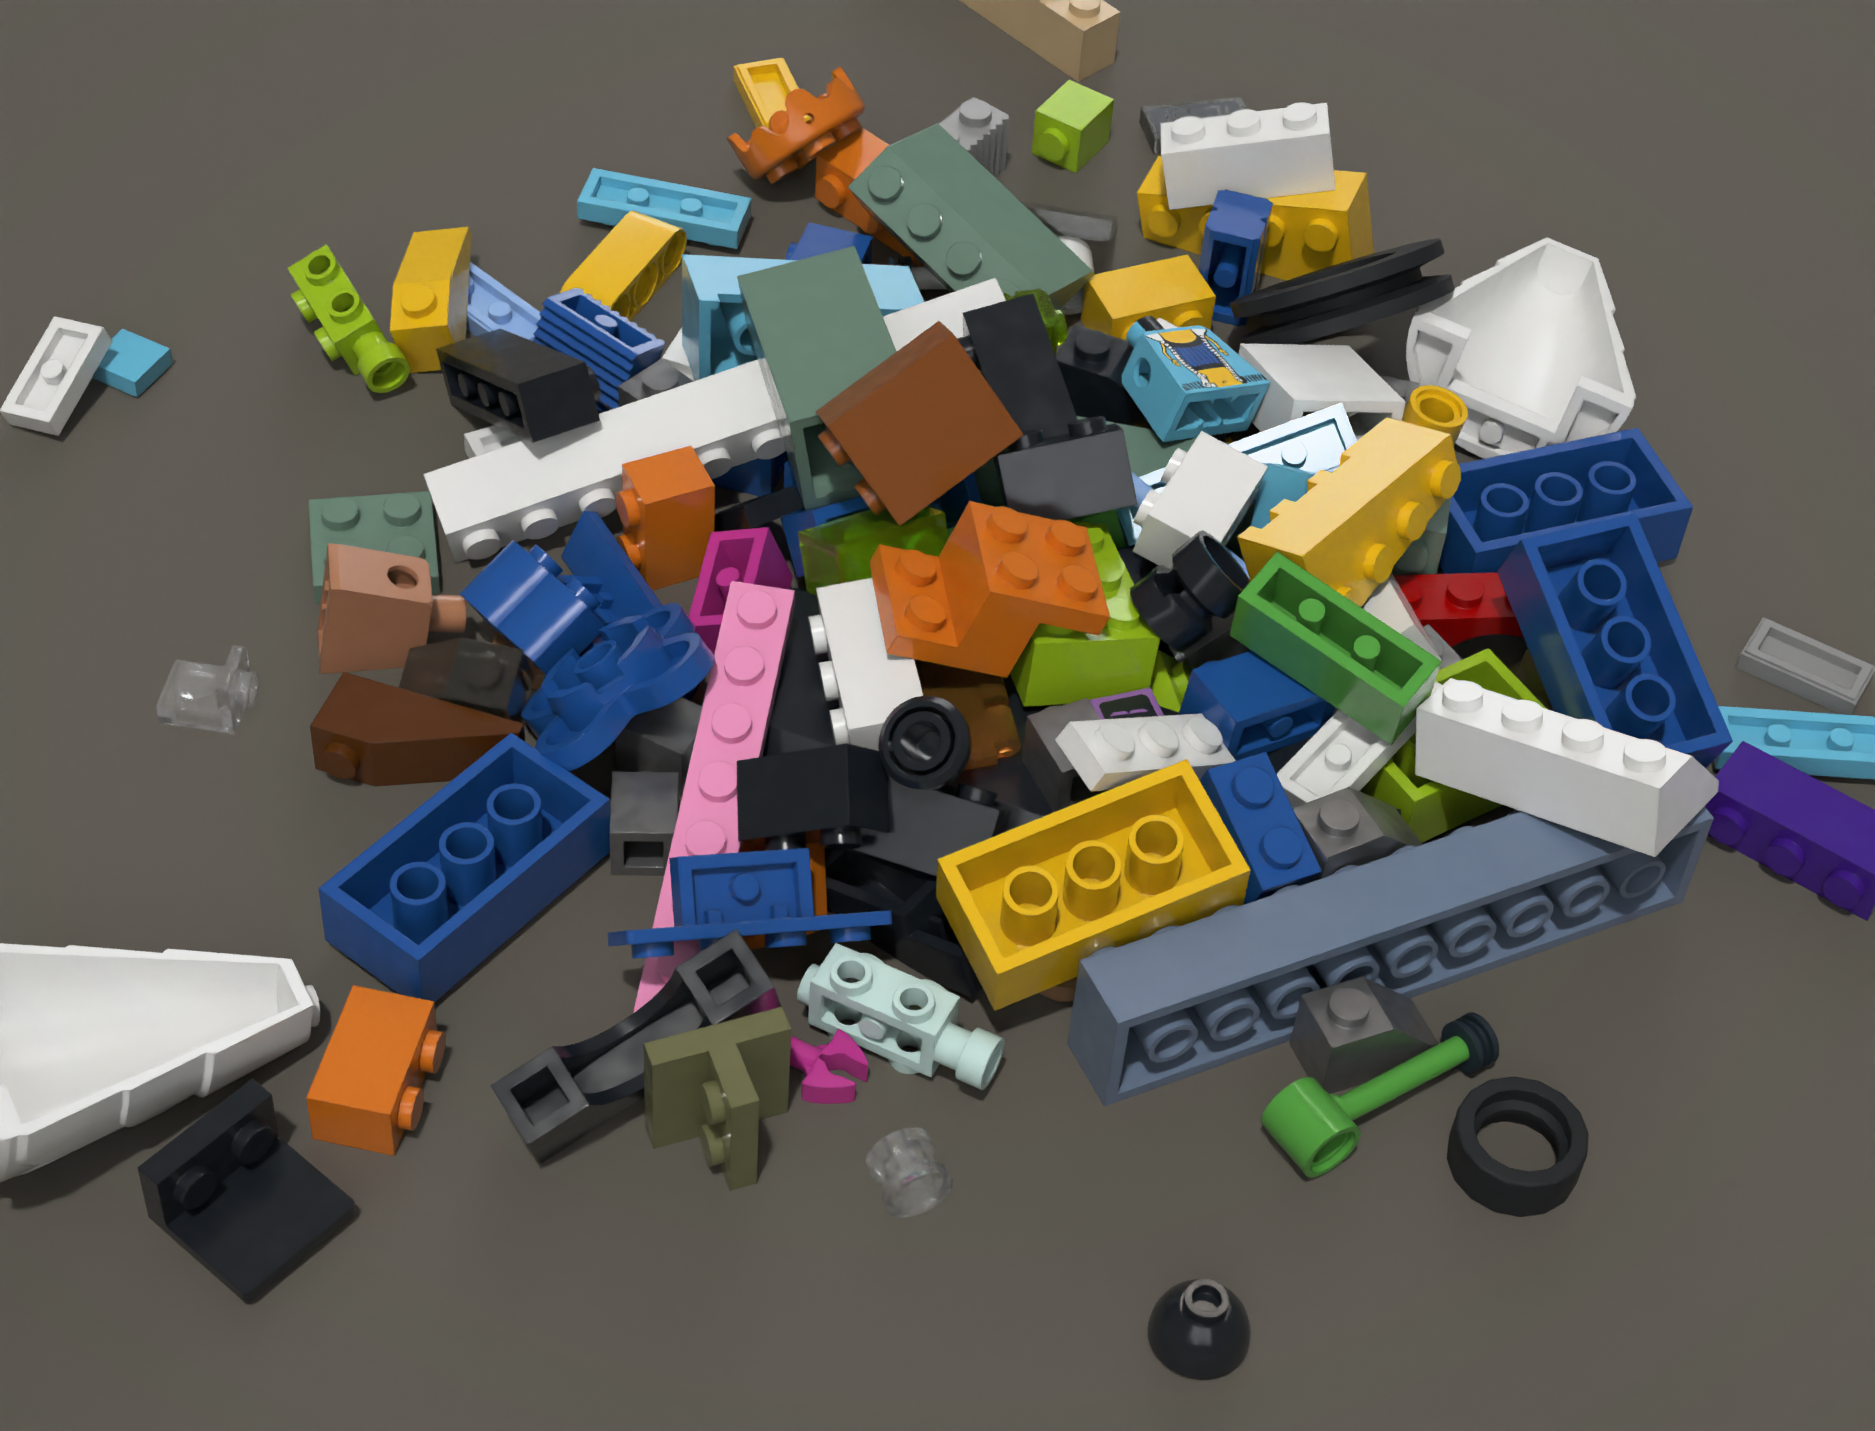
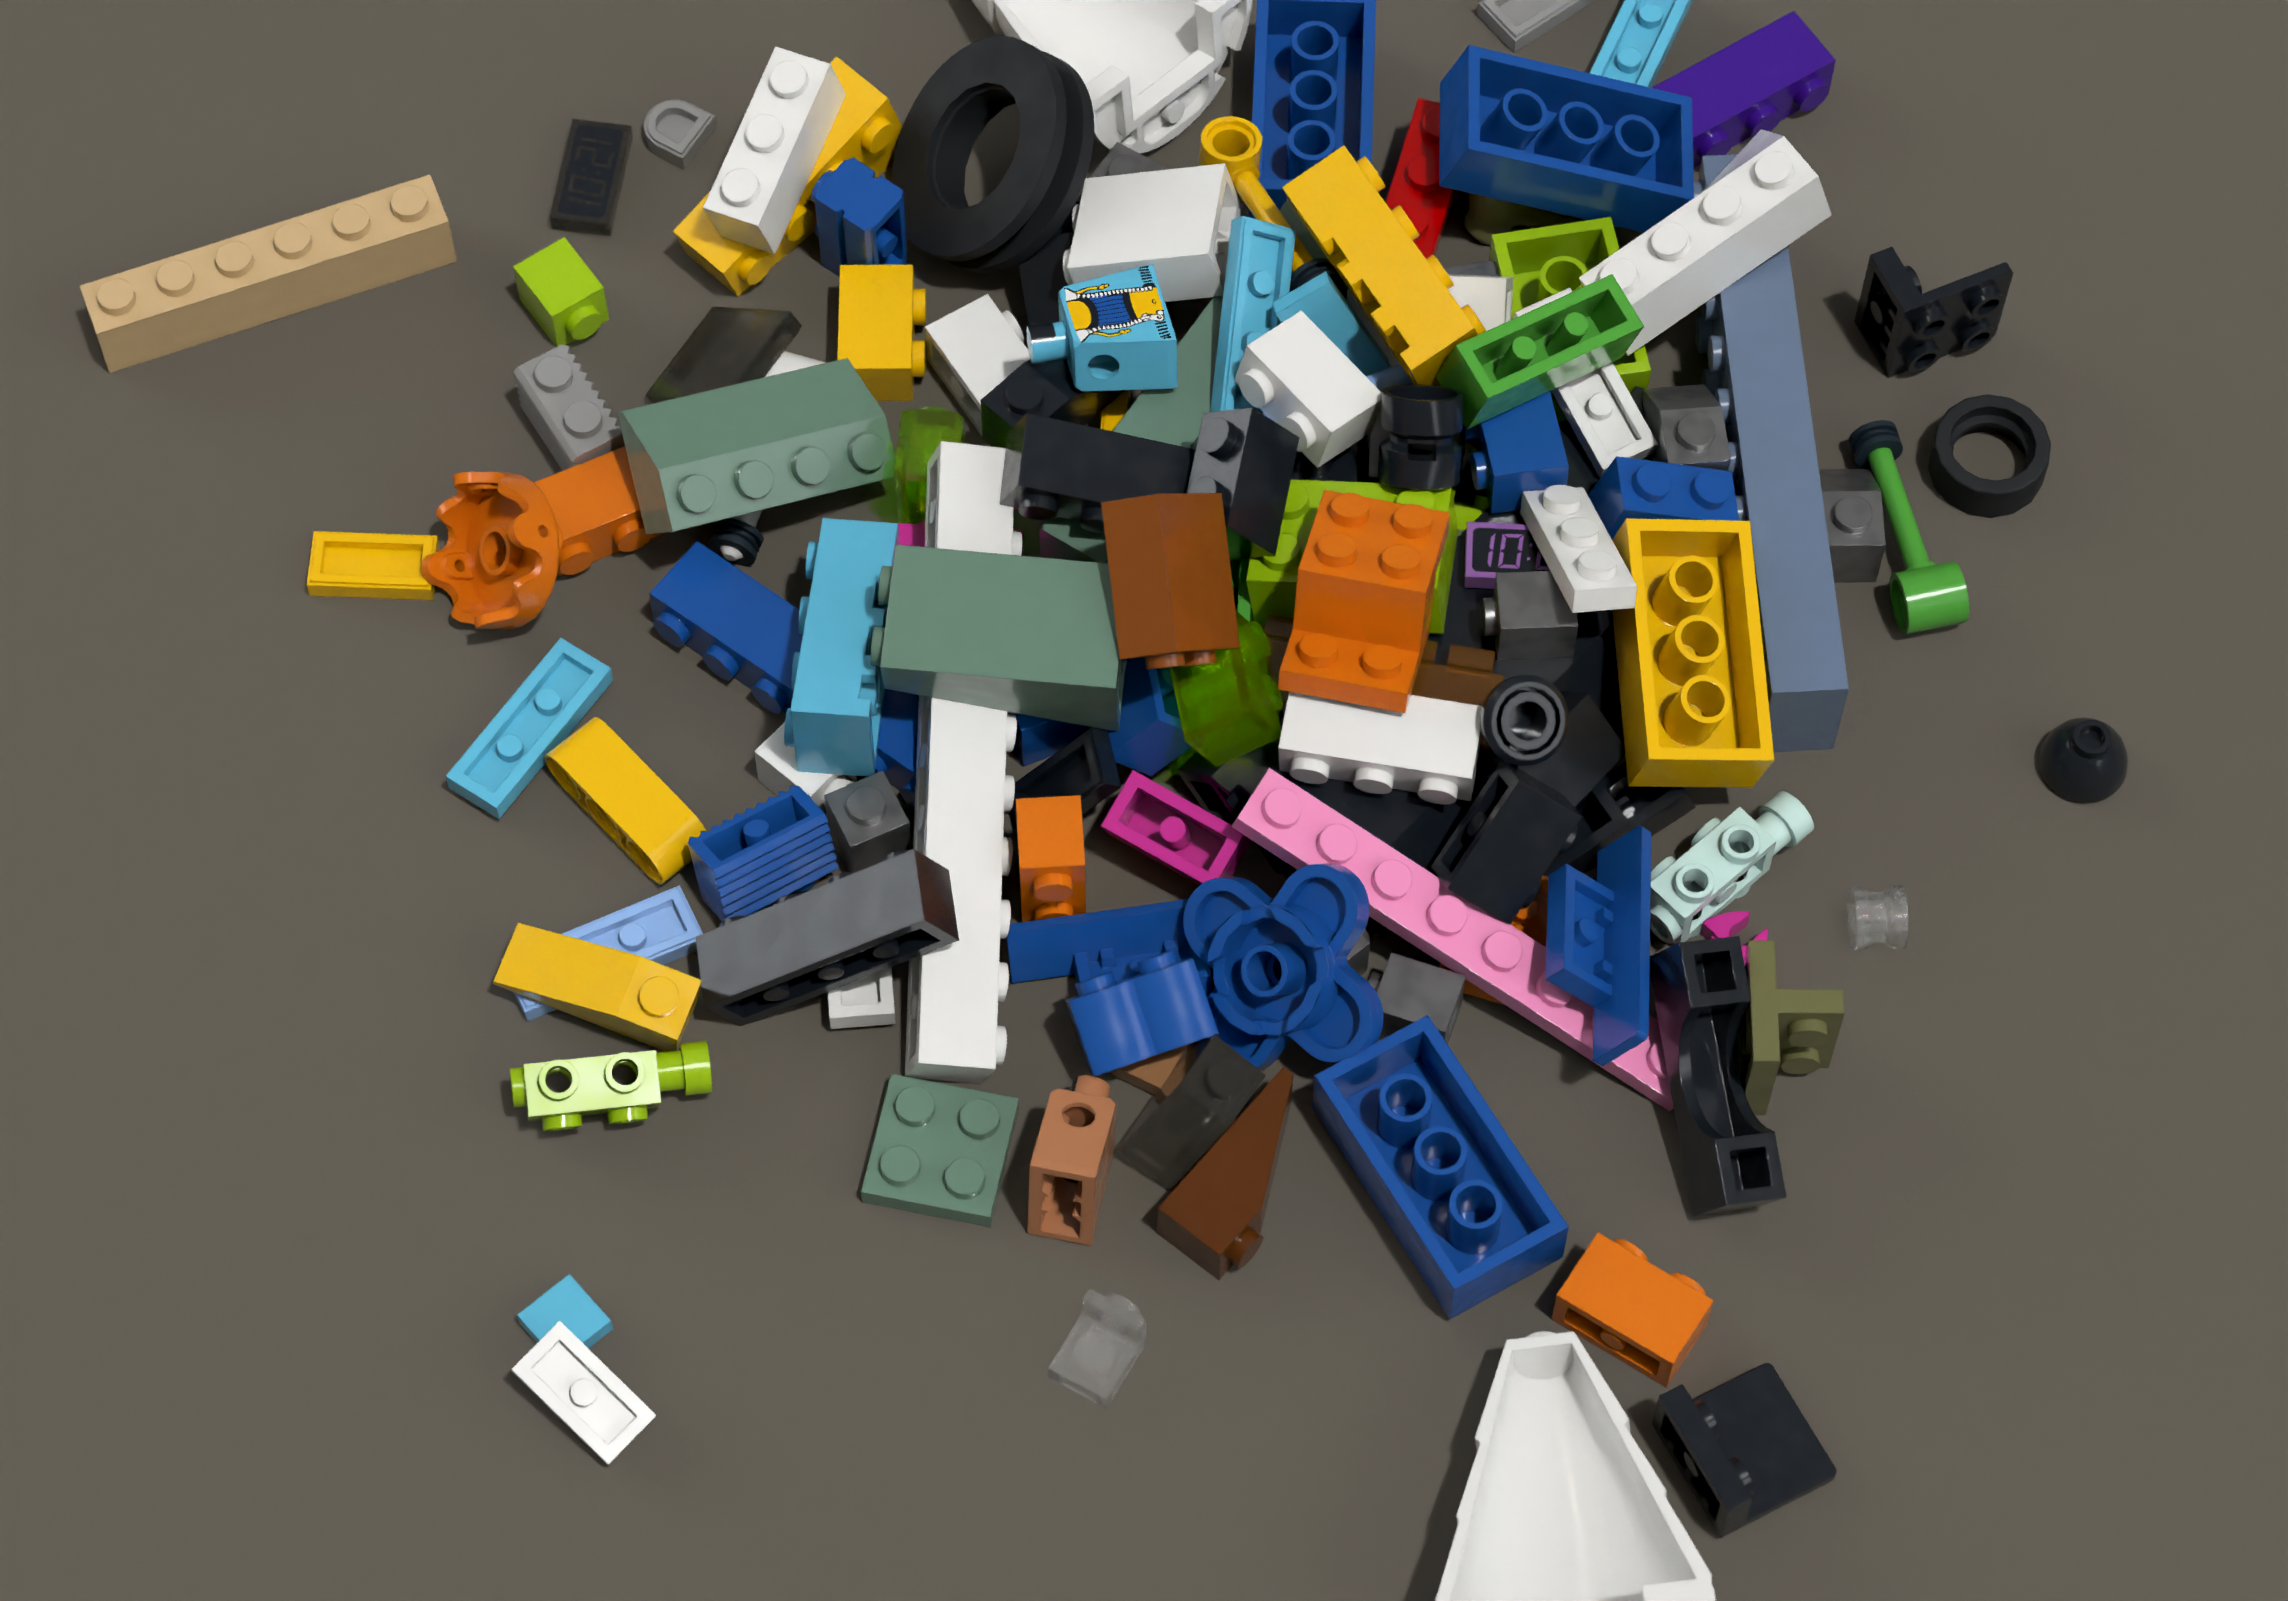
camera: 65 degrees left, 15 degrees up
none -> black bracket [1854,247,2013,378]

